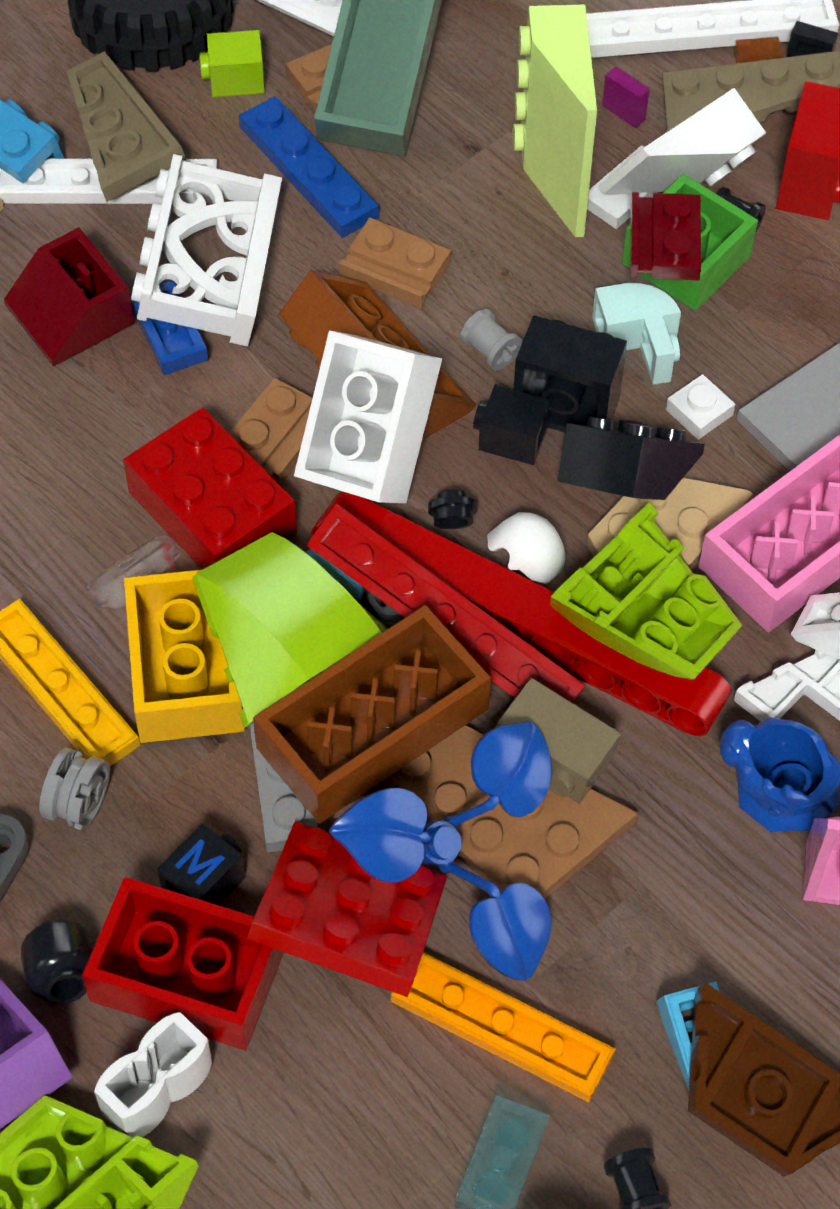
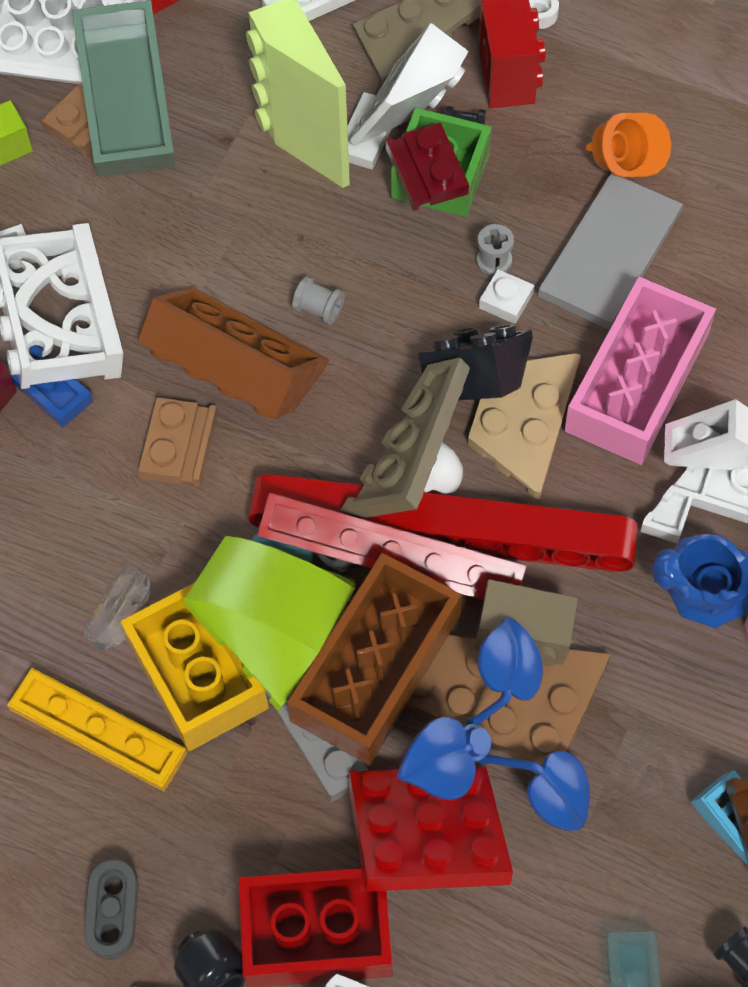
camera: 20 degrees left, 5 degrees up
light grey wheel [39,747,110,831] -> none
red brick [123,407,297,570] -> none
black brick [157,824,245,905] -> none
blue plate [239,96,379,238] -> none
white brick [294,331,442,503] -> none
medium nougat plate [339,218,452,308] -> none
light orange tile [391,952,615,1103] -> none
black plate [428,490,478,530] -> none
black brick [473,385,551,466] -> none
black brick [513,315,627,433] -> none
lime wedge [550,502,743,680] -> none
light aqua brick [592,283,681,385] -> none
magenta tile [602,66,649,128] -> none
none -> dark tan wing [341,358,470,518]
none -> light grey bush [476,224,514,277]

